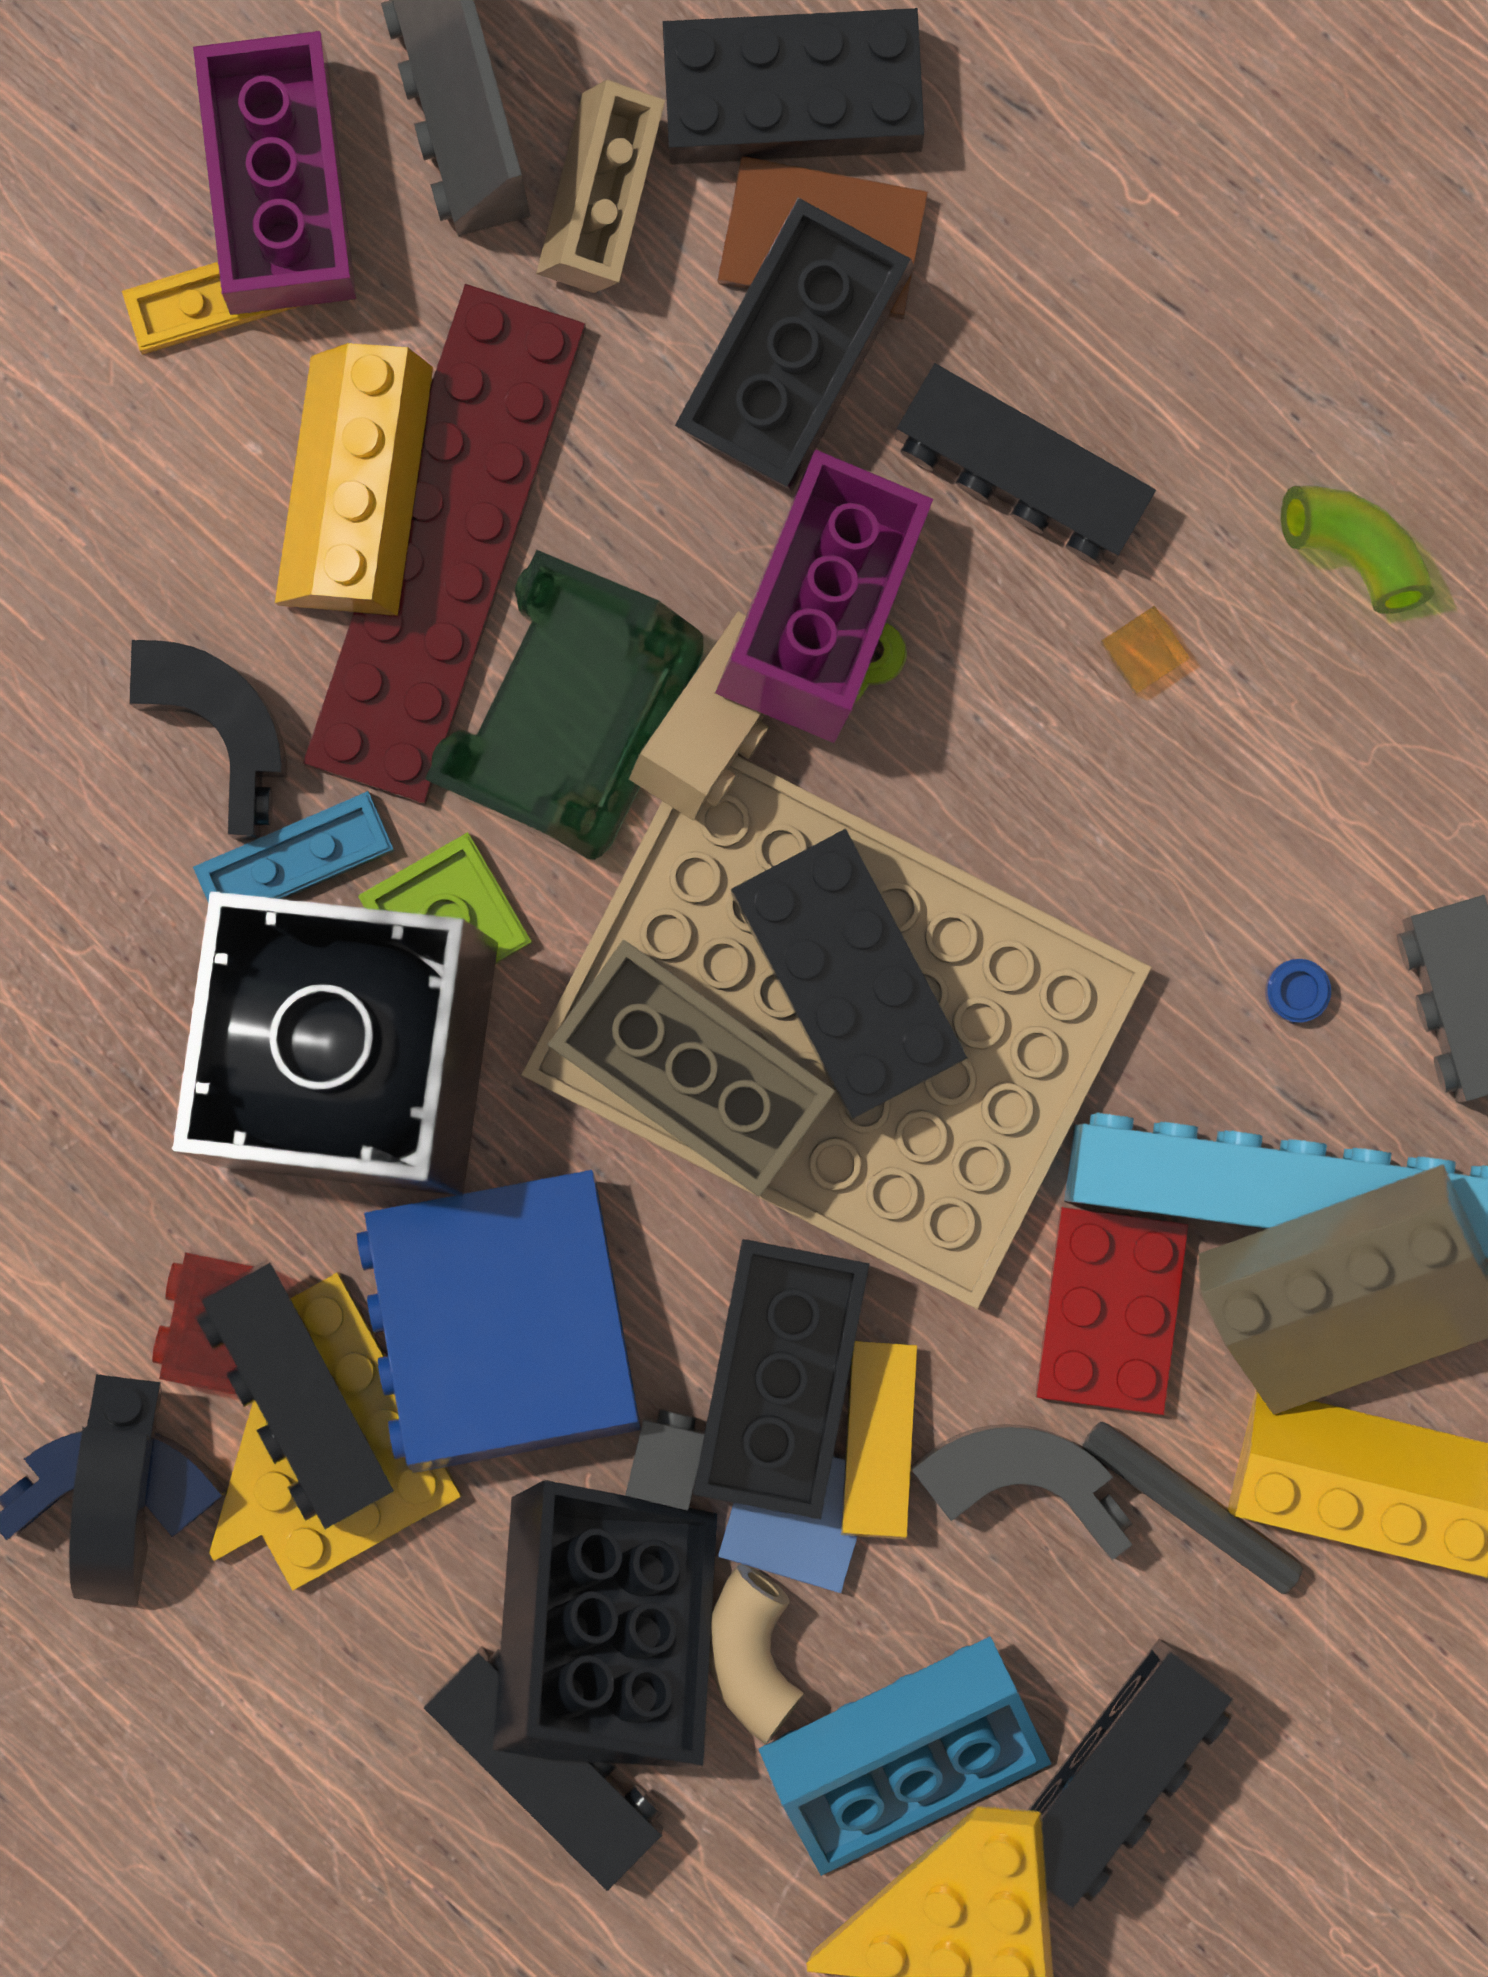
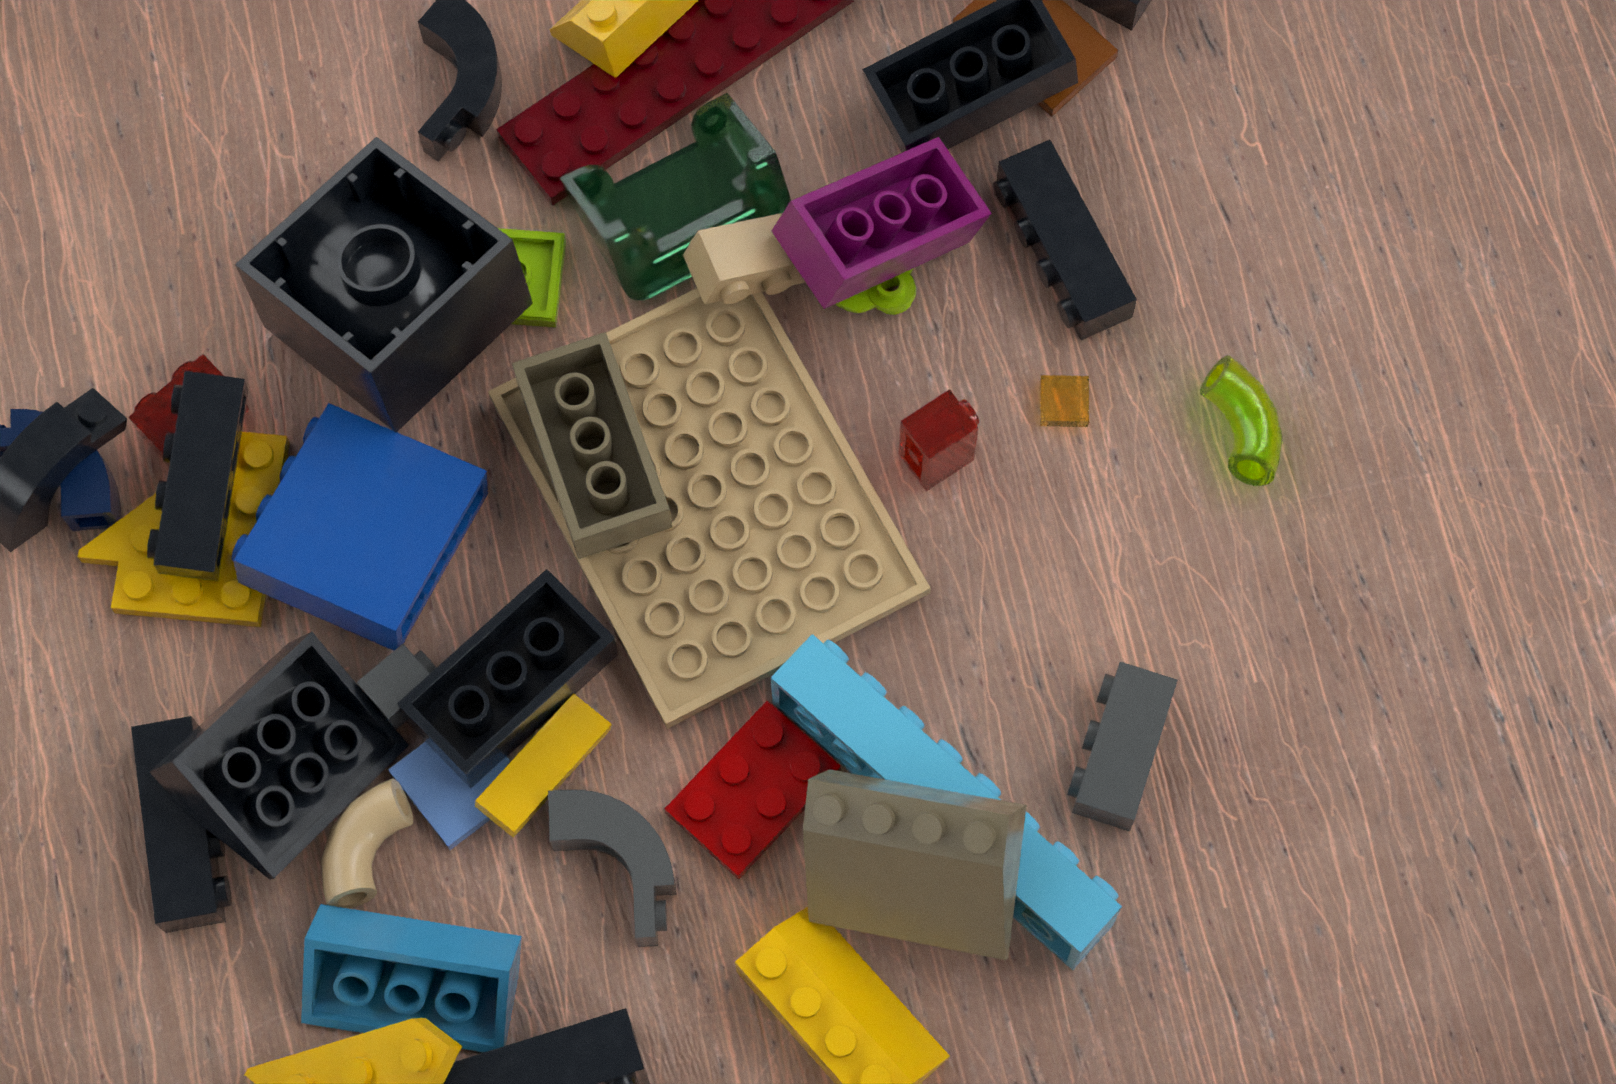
camera: 35 degrees right, 15 degrees down
dark azure tile [193,791,395,904] -> none
black brick [731,828,967,1120] -> none
dark grey axle [1083,1422,1303,1594] -> none
blue tile [1265,959,1331,1023] -> none
none -> clear red brick [898,389,980,492]

